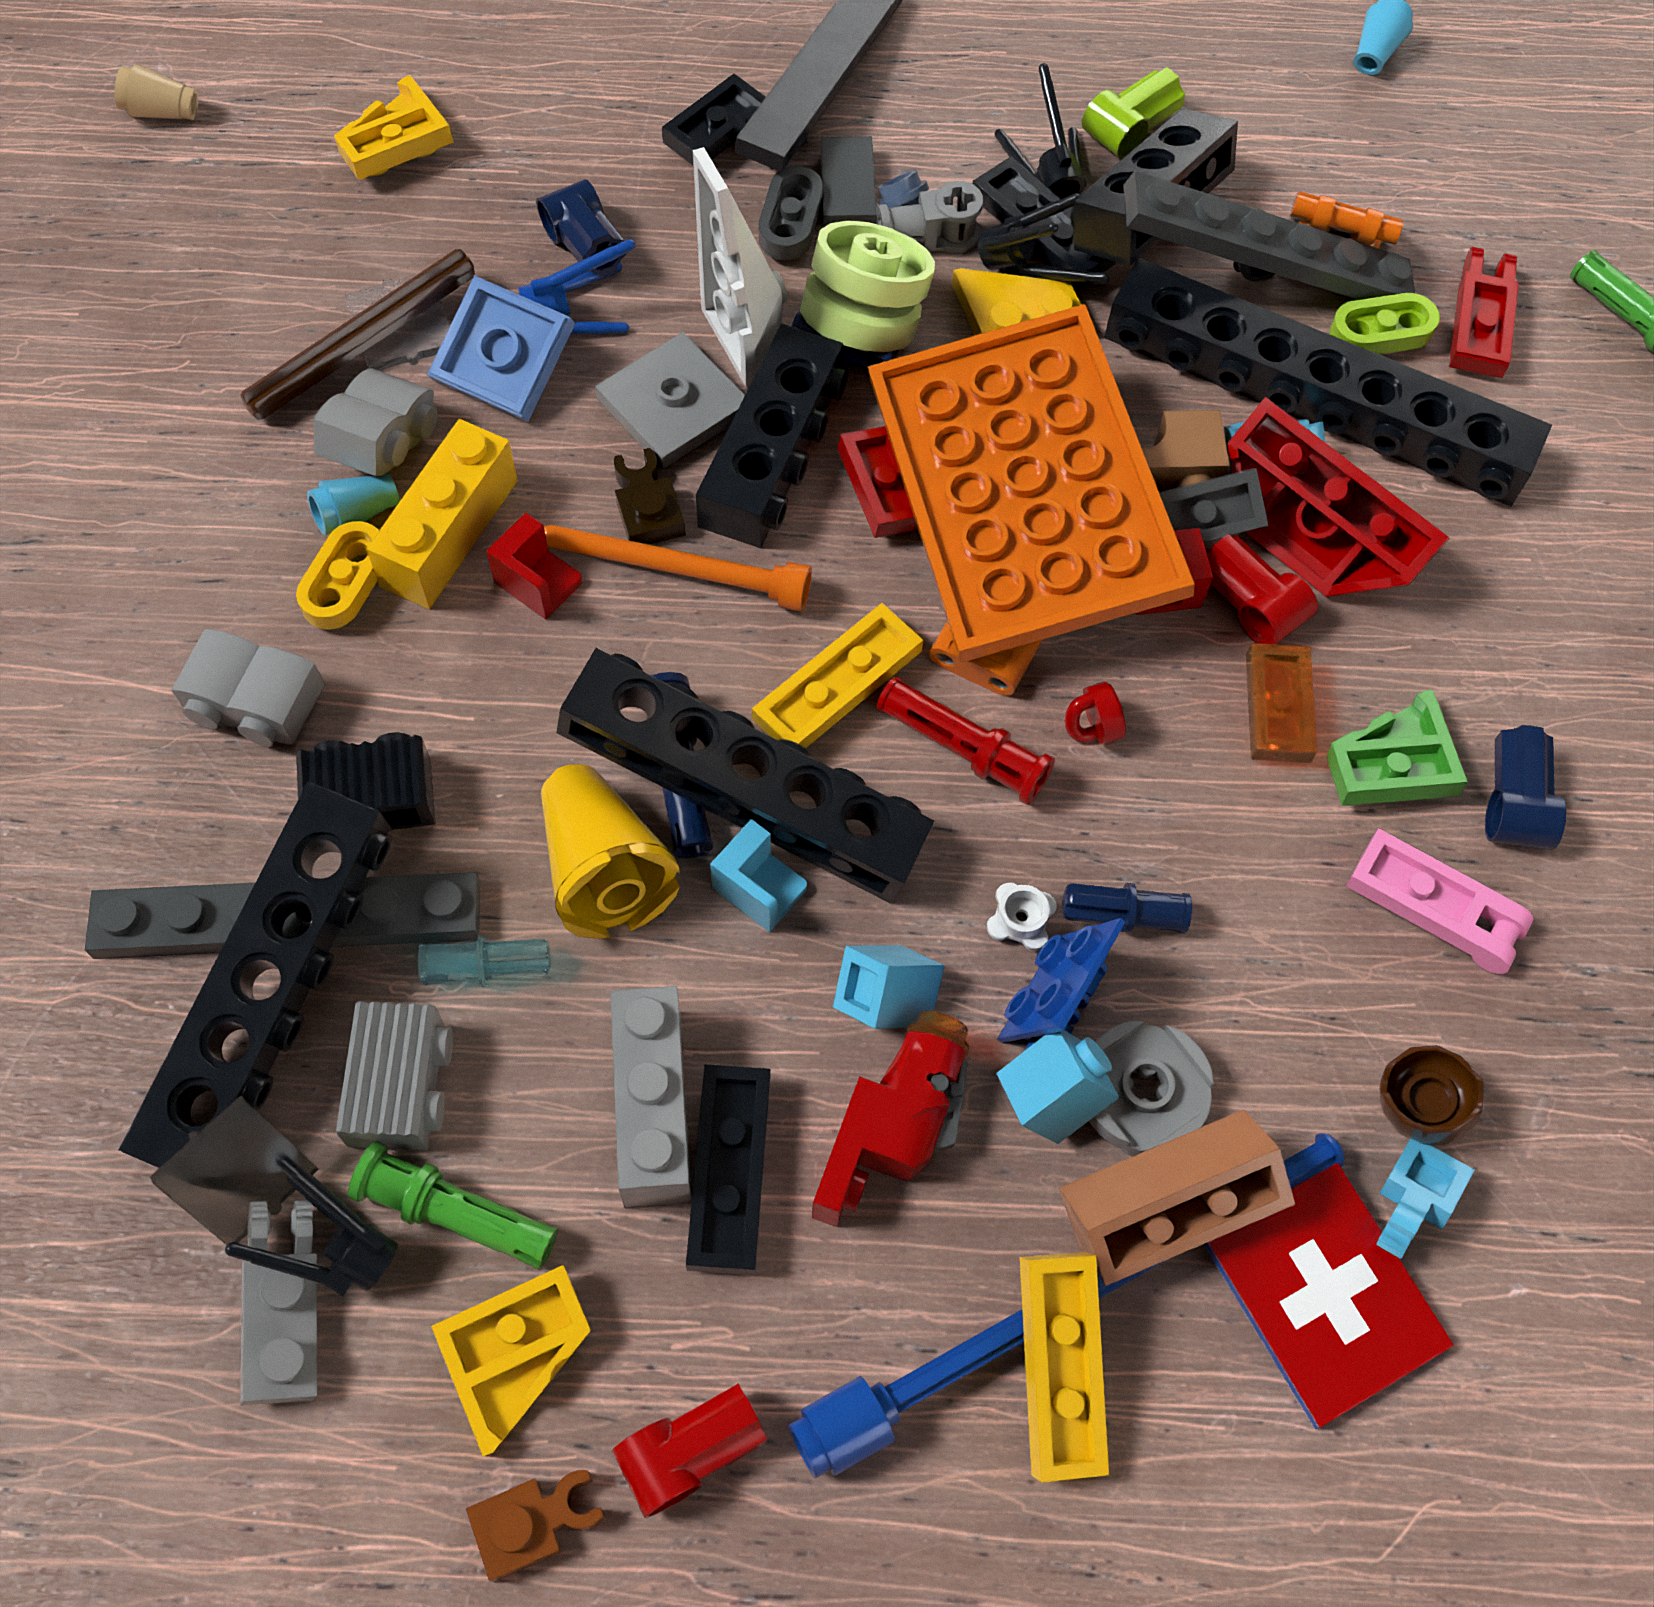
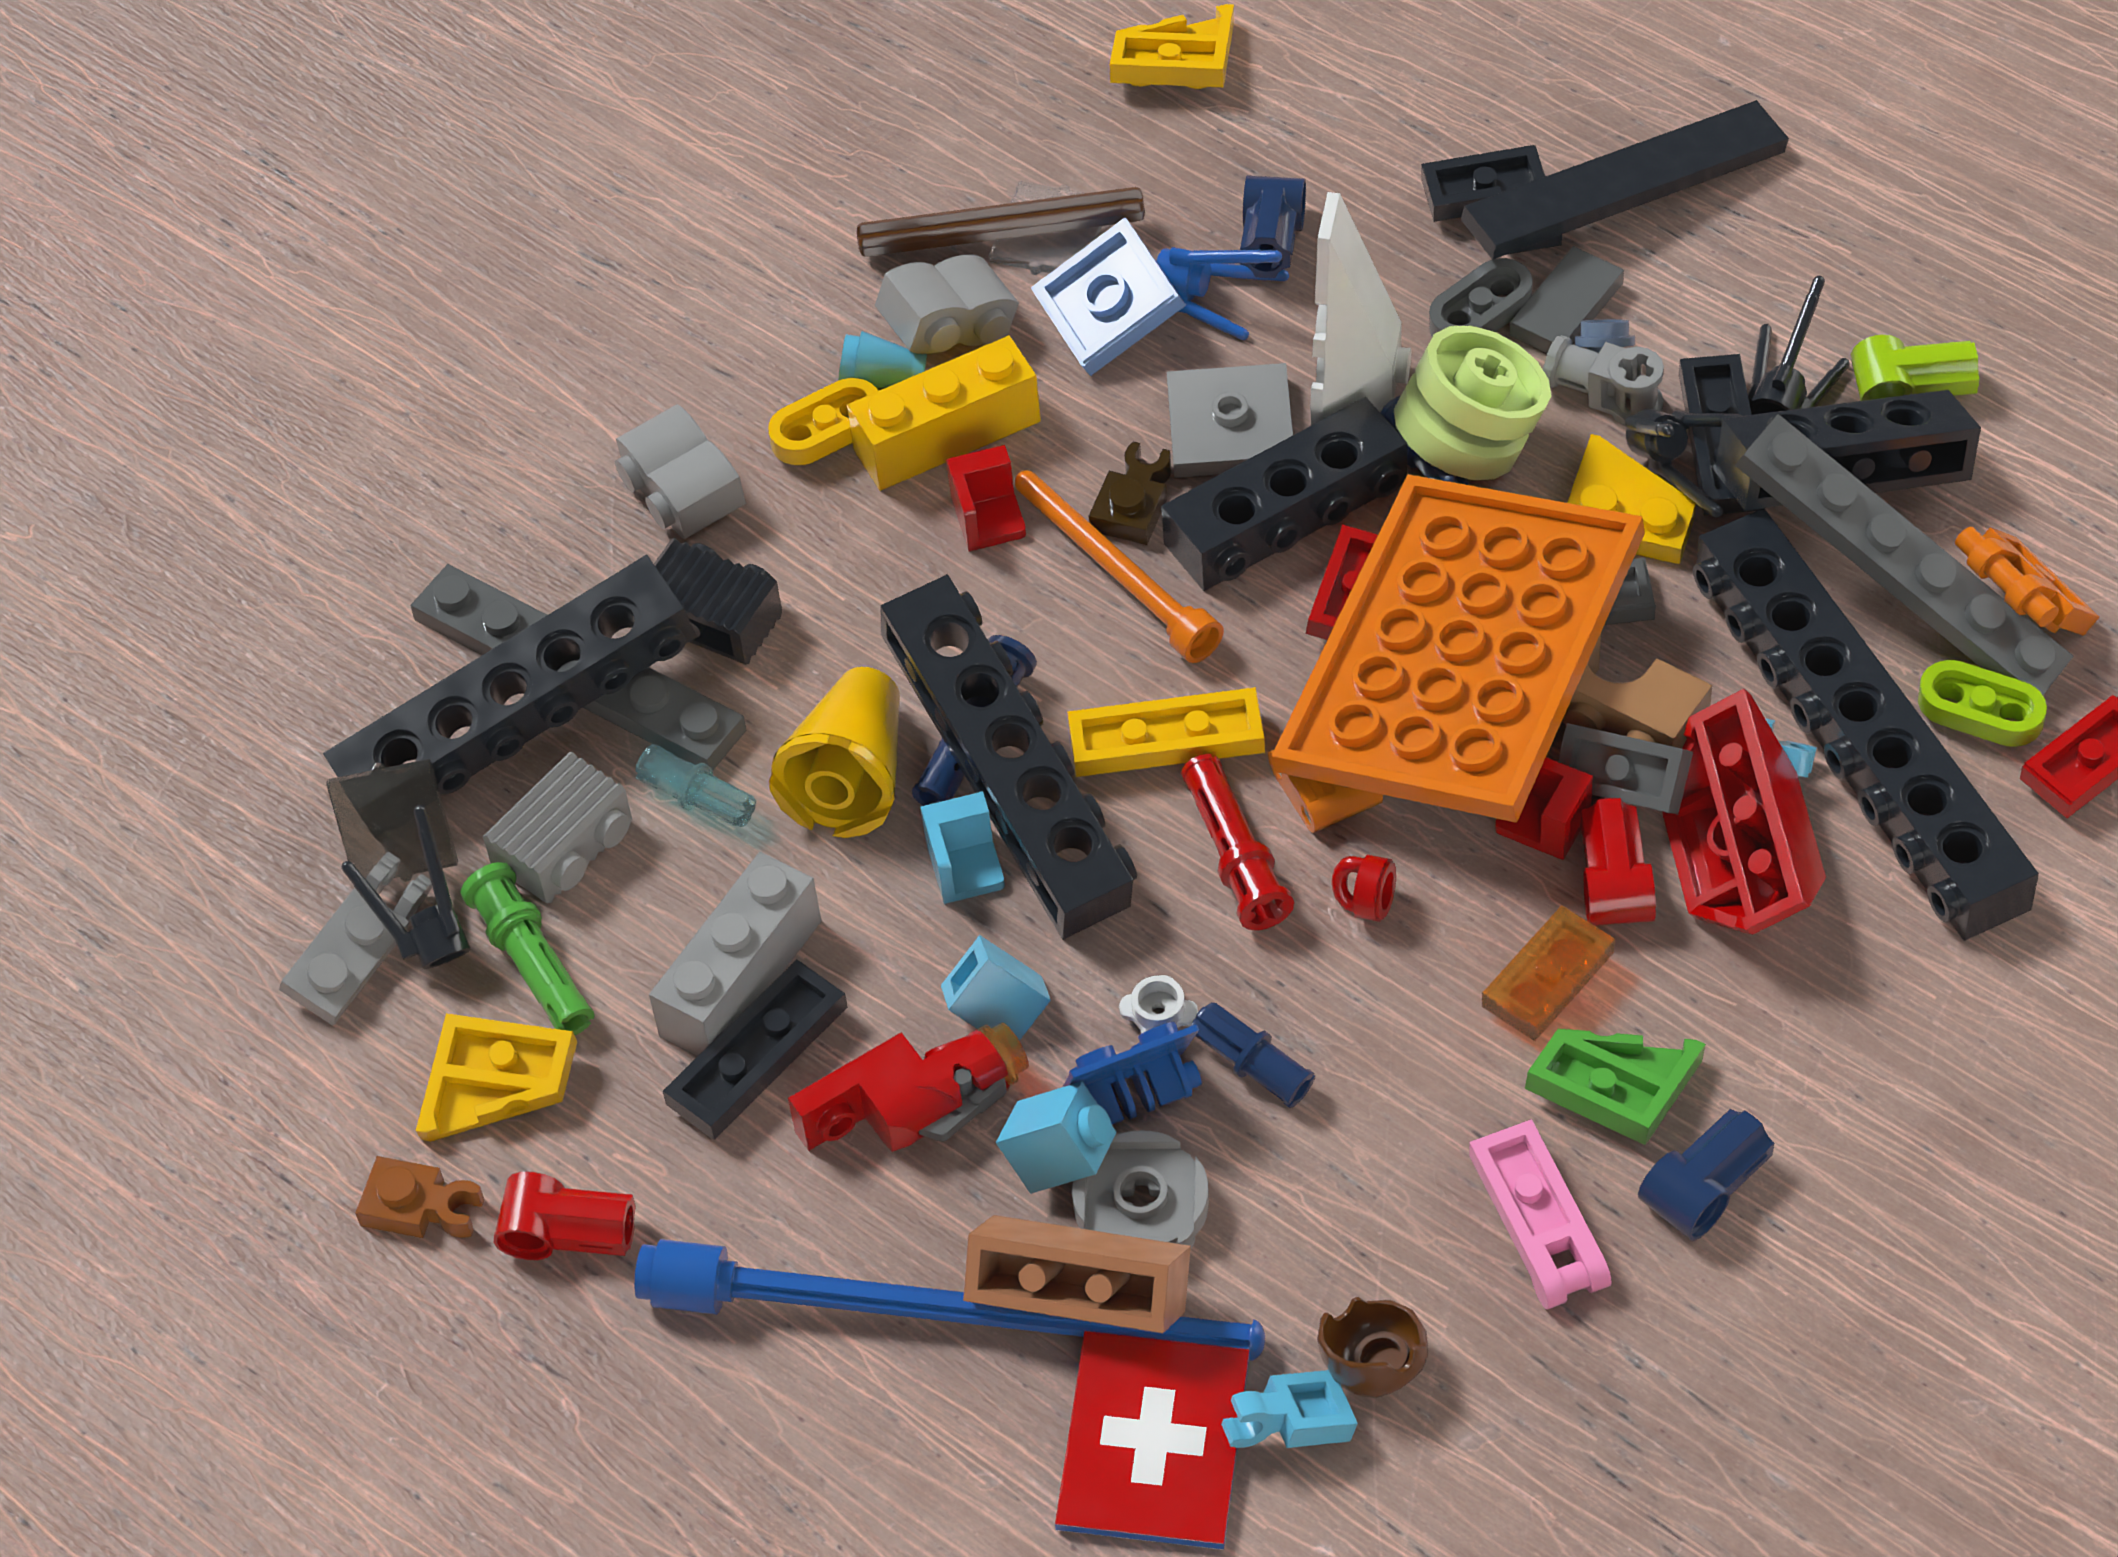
camera: 45 degrees right, 10 degrees down
yellow plate [1019,1252,1109,1483] -> none

